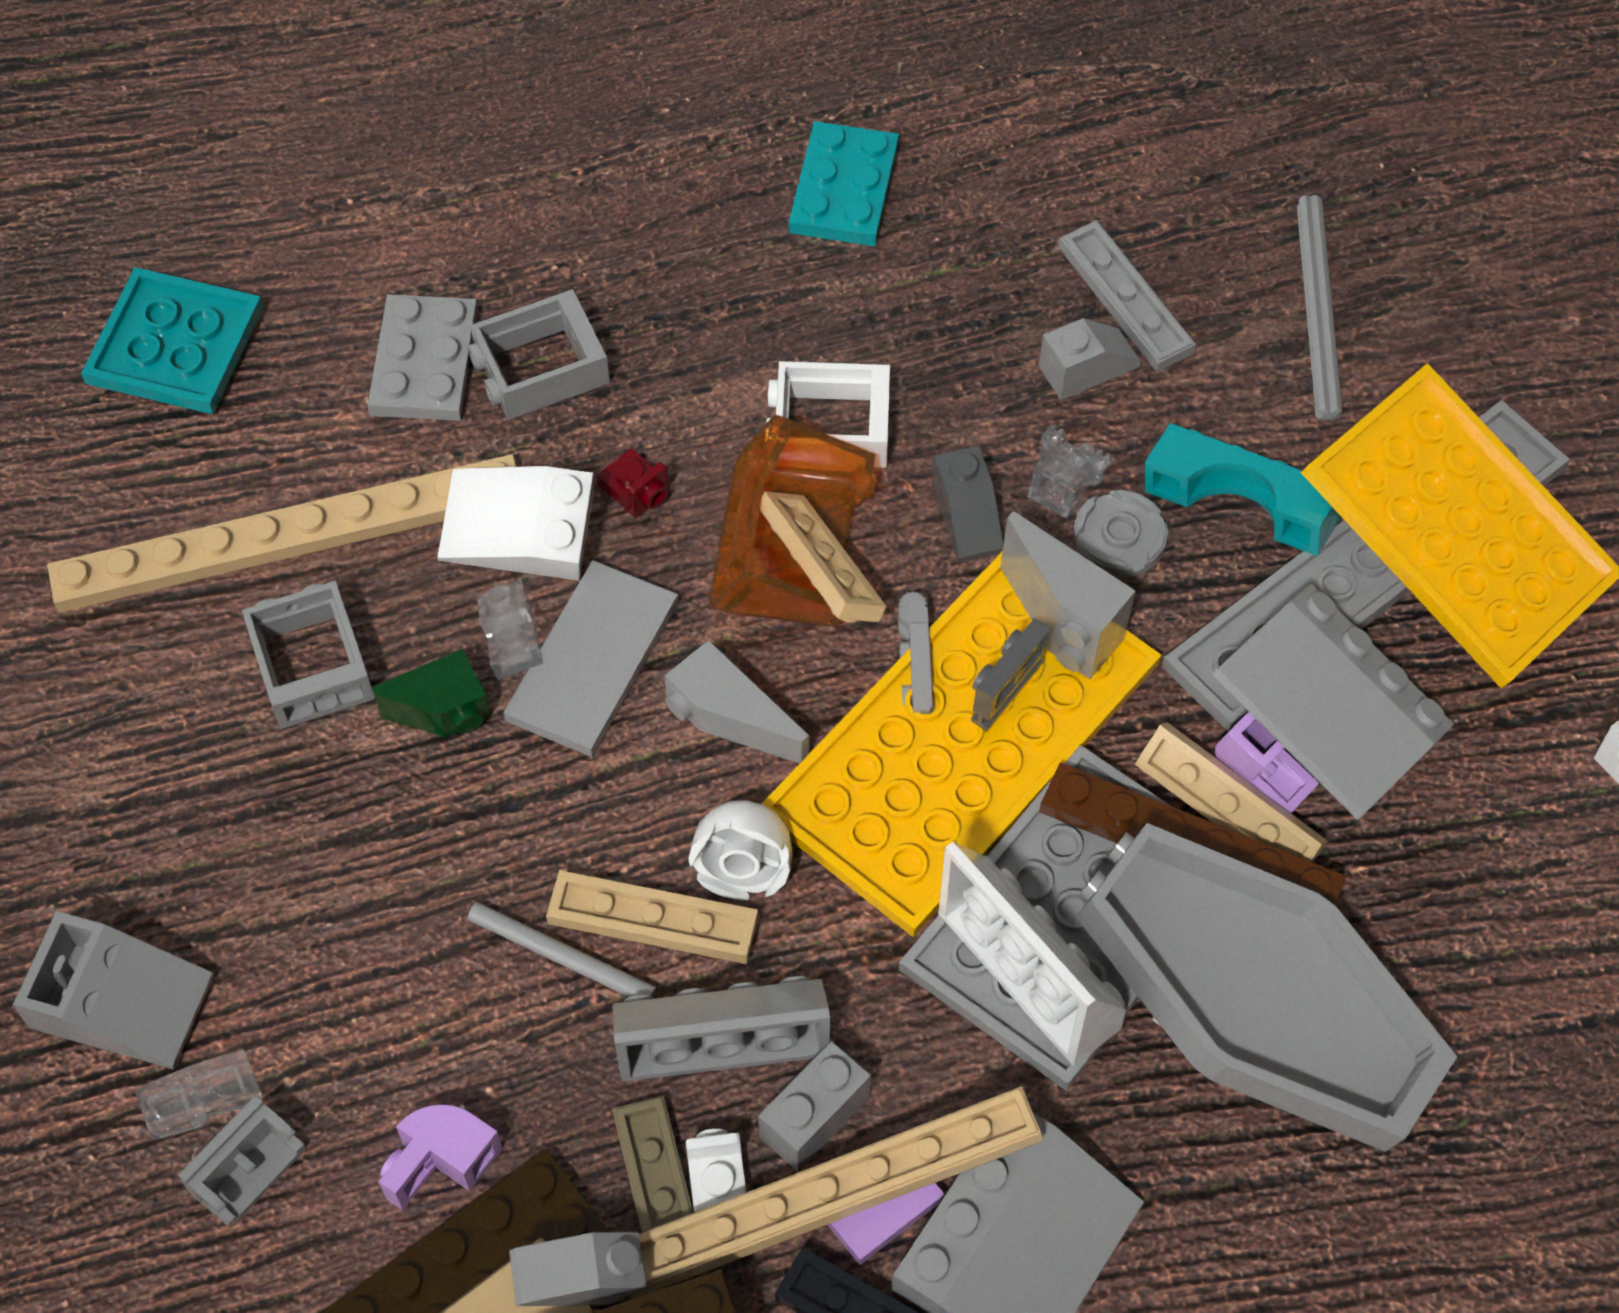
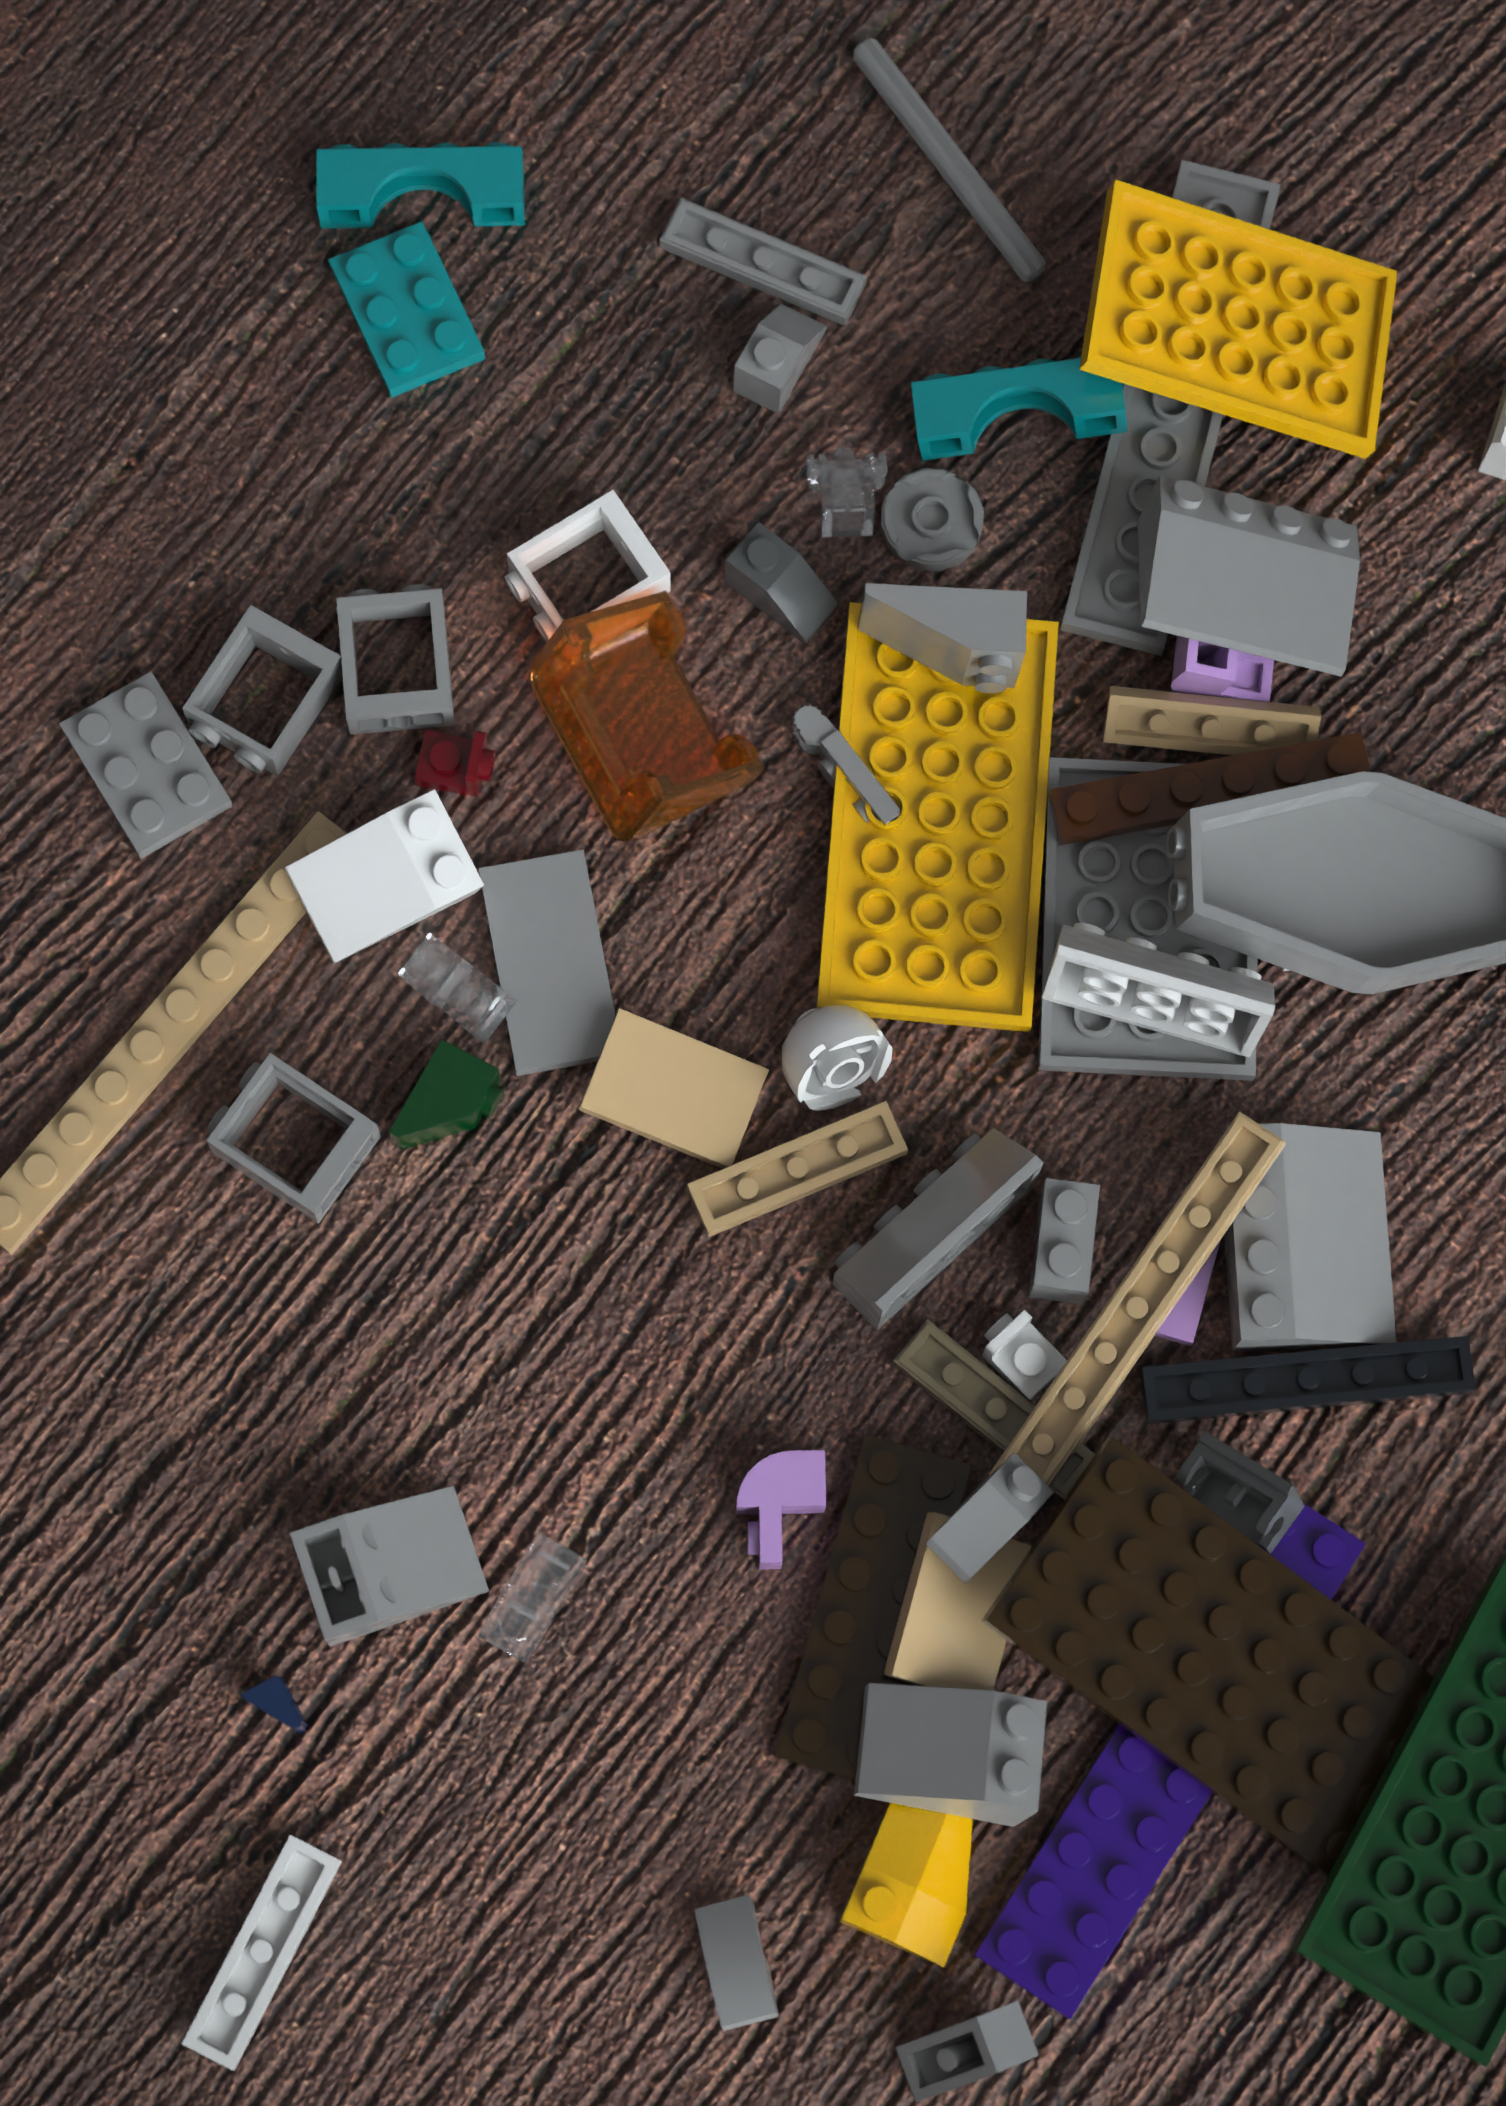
camera: 40 degrees left, 15 degrees up
light grey hinge [178,1095,306,1229] -> none
light grey bar [468,902,657,998] -> none
light grey slope [664,640,809,764] -> none
tan plate [758,491,887,623] -> none
dark grey plate [971,618,1051,732] -> none
none -> teal arch [316,142,525,229]
none -> light grey window [336,584,455,735]
none -> tan tile [578,1008,769,1169]

